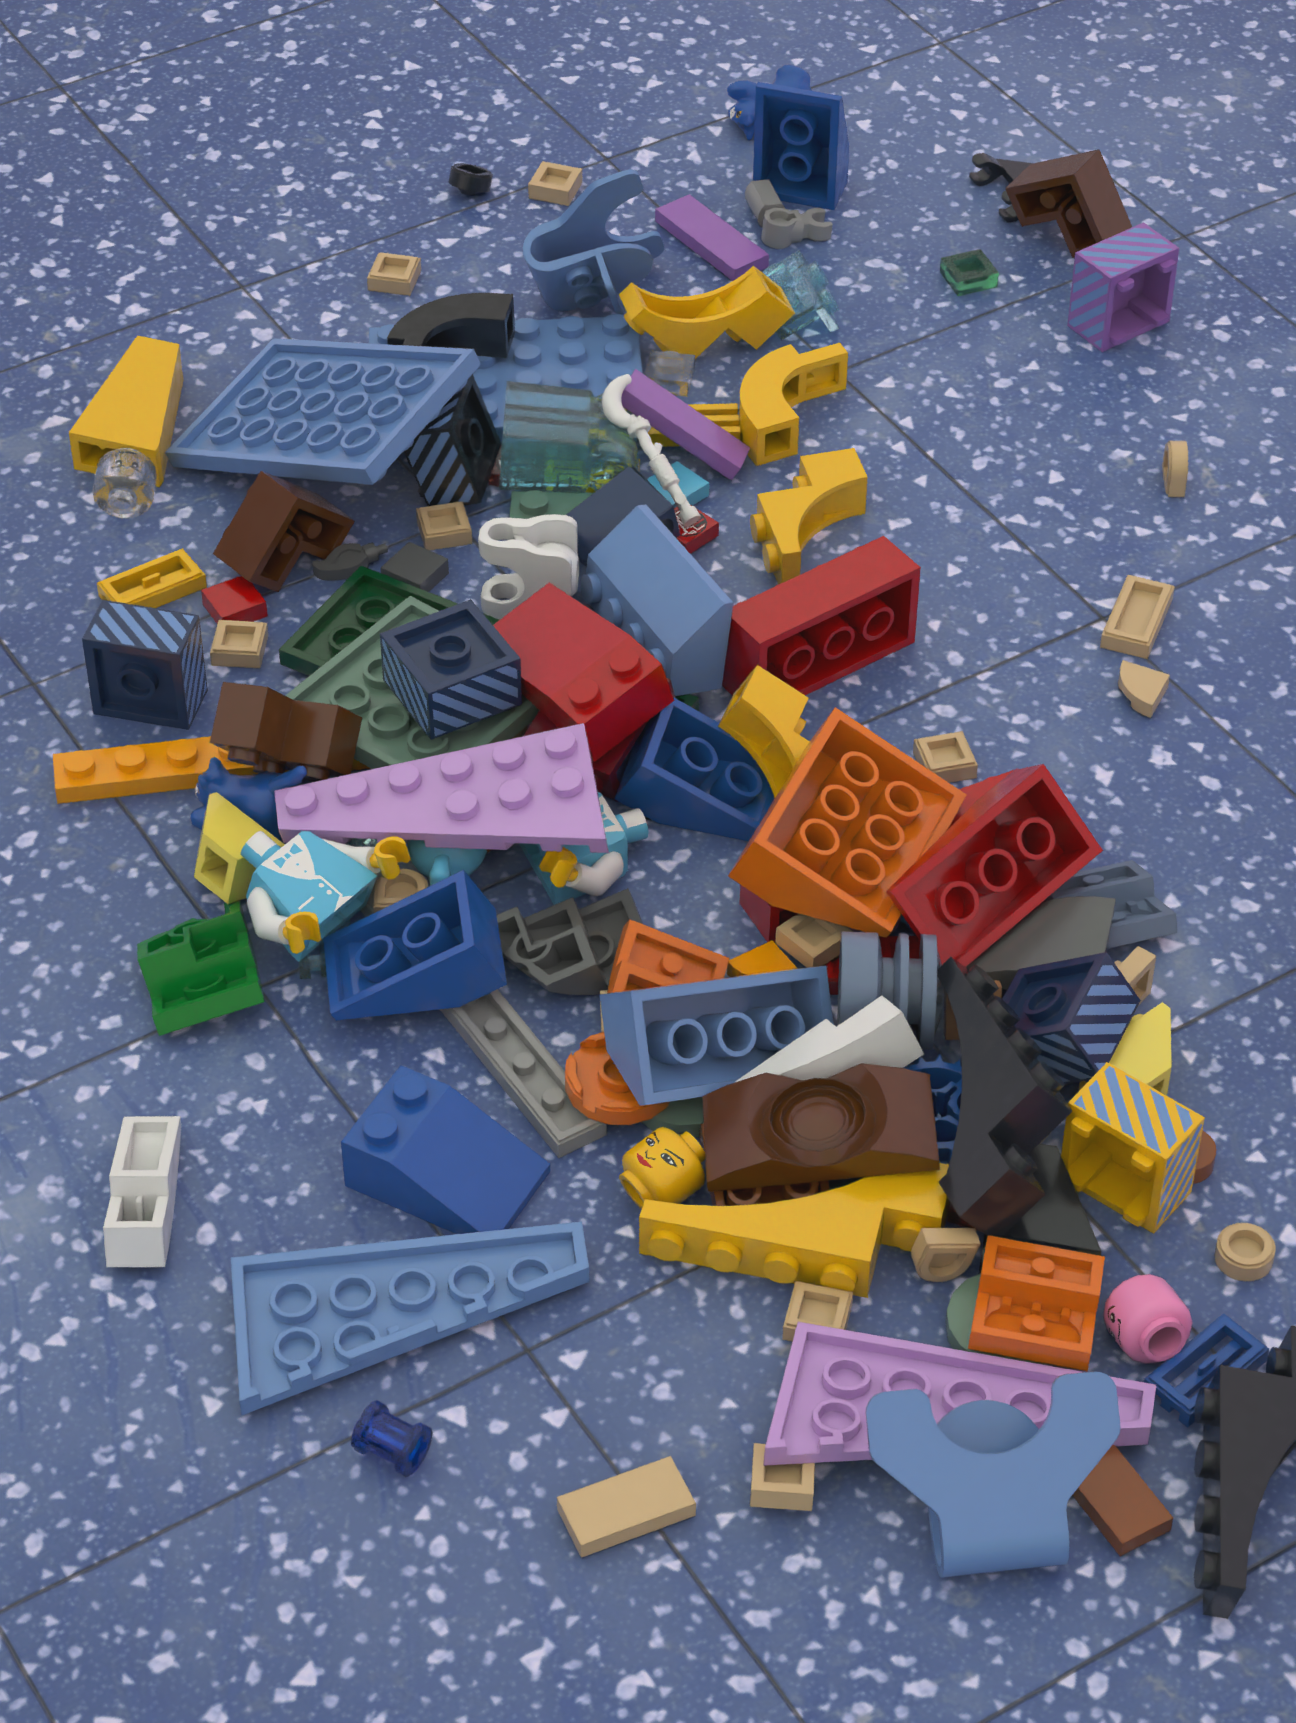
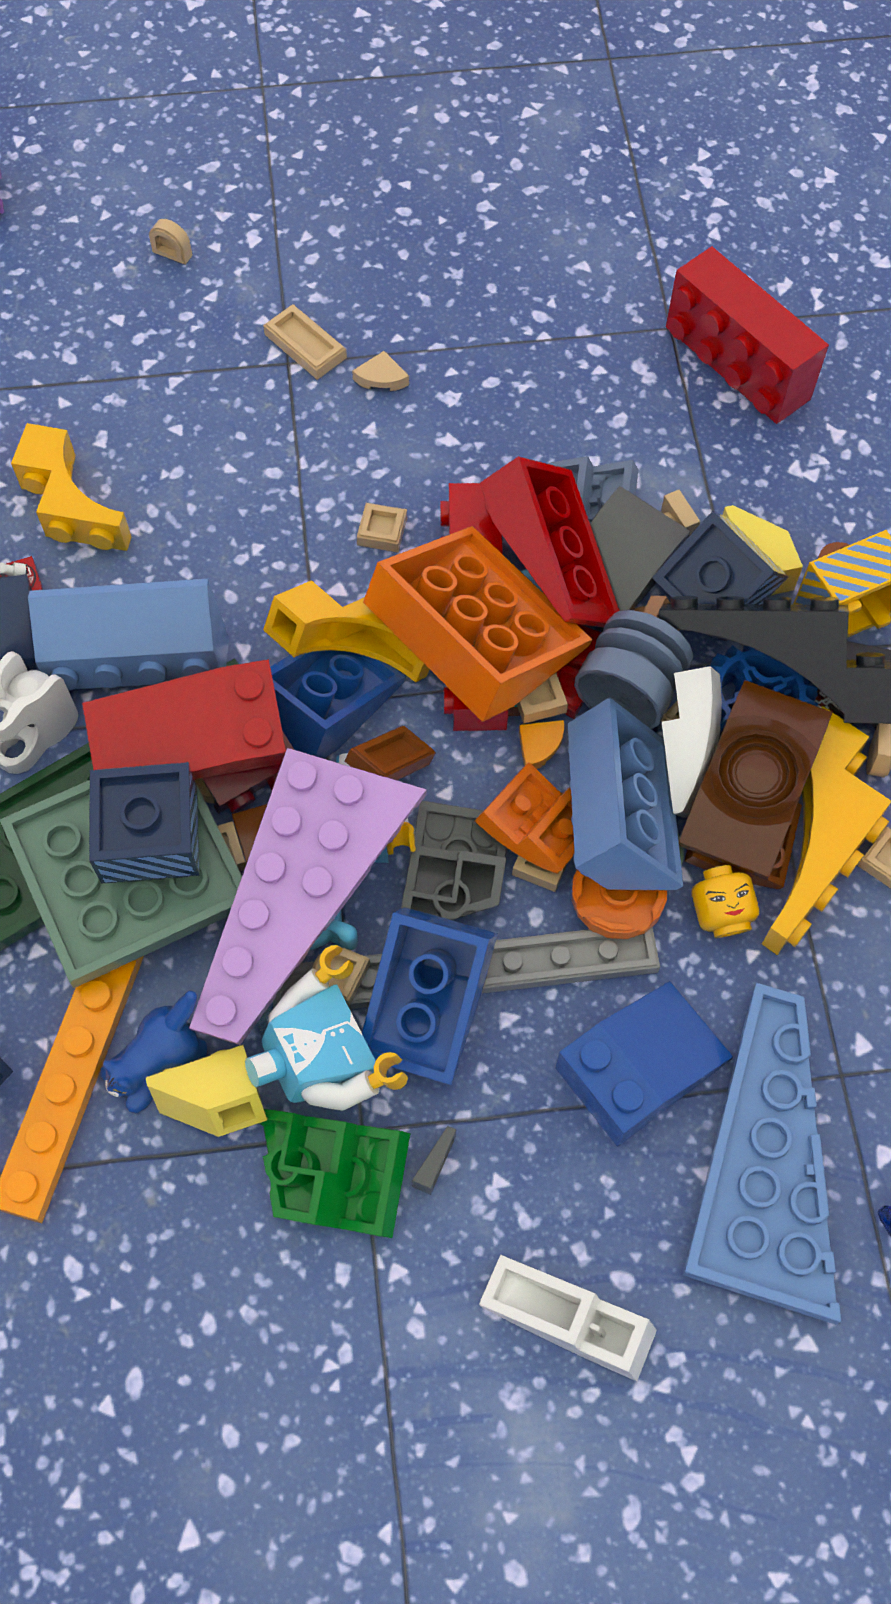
camera: 65 degrees left, 20 degrees up
reddish brown brick [210,682,362,782] -> none
red brick [722,536,921,696] -> none
none -> dark orange tile [344,726,436,780]
none -> dark grey piece [412,1126,456,1195]

